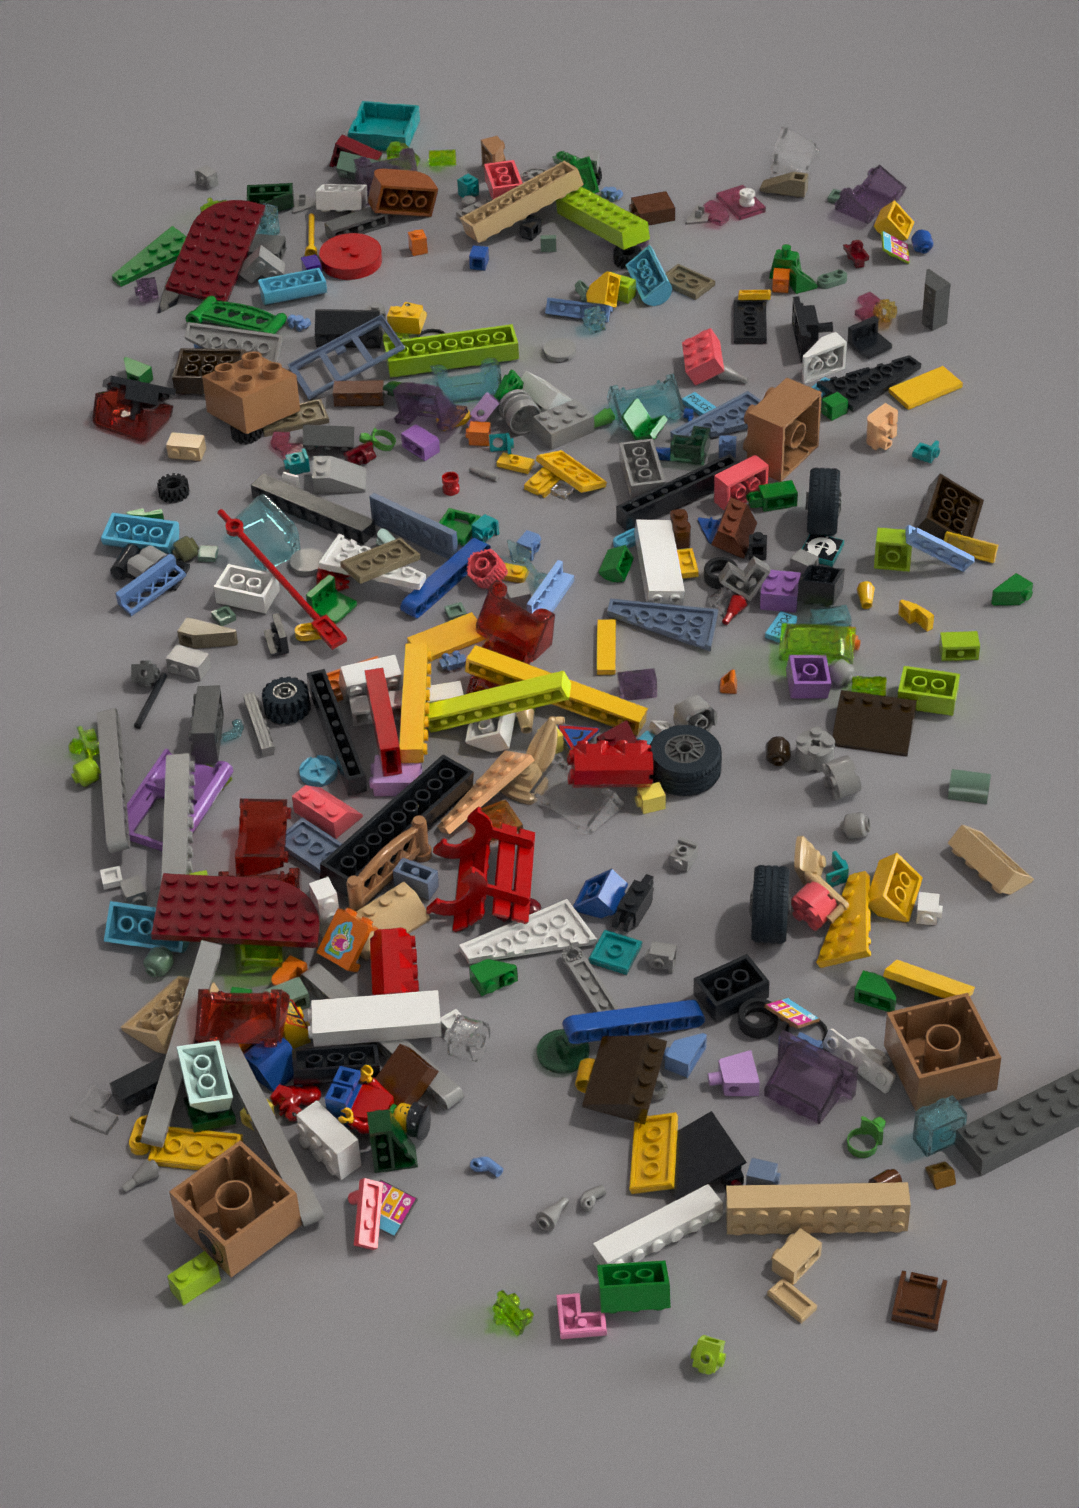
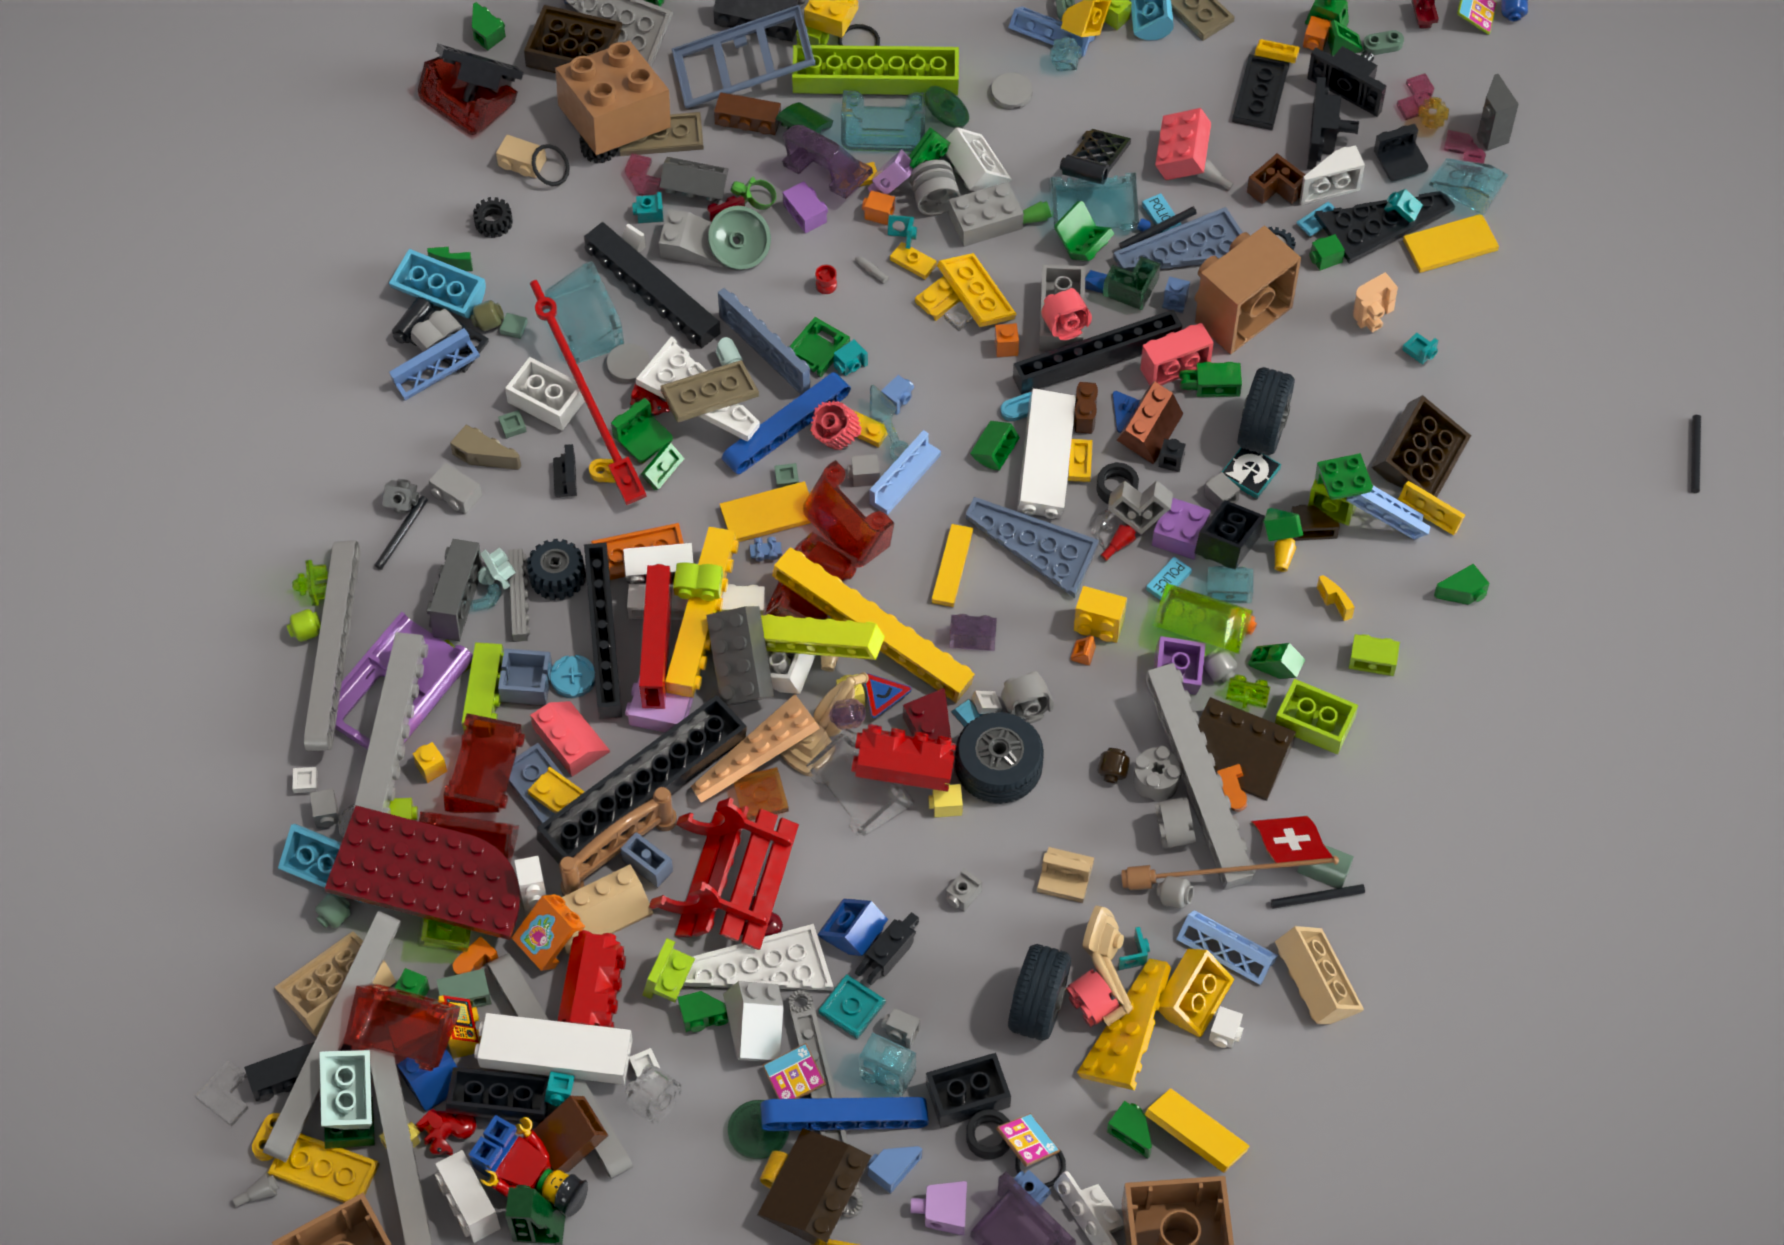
camera: 10 degrees right, 15 degrees up
none -> yellow brick [412,742,447,783]
none -> lime brick [462,642,504,736]
none -> light aqua hips [477,548,516,589]
none -> sand blue piece [498,649,553,705]
none -> yellow plate [528,767,585,814]
none -> black piece [531,144,570,186]
none -> teal bracket [544,1071,575,1106]
none -> plate [640,443,685,490]
none -> lime bracket [642,938,695,1003]
none -> lime brick [673,562,723,601]
none -> dark grey brick [706,606,774,706]
none -> sand green dish [708,206,771,270]
none -> light grey slope [723,981,783,1062]
none -> piece [763,1043,826,1099]
none -> head [829,698,866,730]
none -> clear light blue brick [859,1032,916,1096]
none -> clear green shield [924,86,969,128]
none -> orange brick [994,323,1019,357]
none -> tan bracket [1037,847,1094,903]
none -> coral brick [1041,288,1092,340]
none -> black piece [1060,129,1131,185]
none -> yellow brick [1074,586,1127,643]
none -> black bar [1119,206,1197,249]
none -> flag [1122,816,1339,890]
none -> light grey brick [1145,663,1256,890]
none -> light blue fence [1176,910,1278,985]
none -> orange leg [1217,764,1248,812]
none -> reddish brown brick [1247,153,1305,204]
none -> green slope [1248,643,1305,679]
none -> green slope [1264,508,1303,541]
none -> black bar [1271,884,1365,909]
none -> dark brown slope [1291,504,1340,541]
none -> black brick [1307,46,1387,117]
none -> green bracket [1315,453,1373,500]
none -> teal bracket [1384,189,1423,223]
none -> clear light blue slope [1429,158,1509,216]
none -> clear pink tile [1444,130,1486,175]

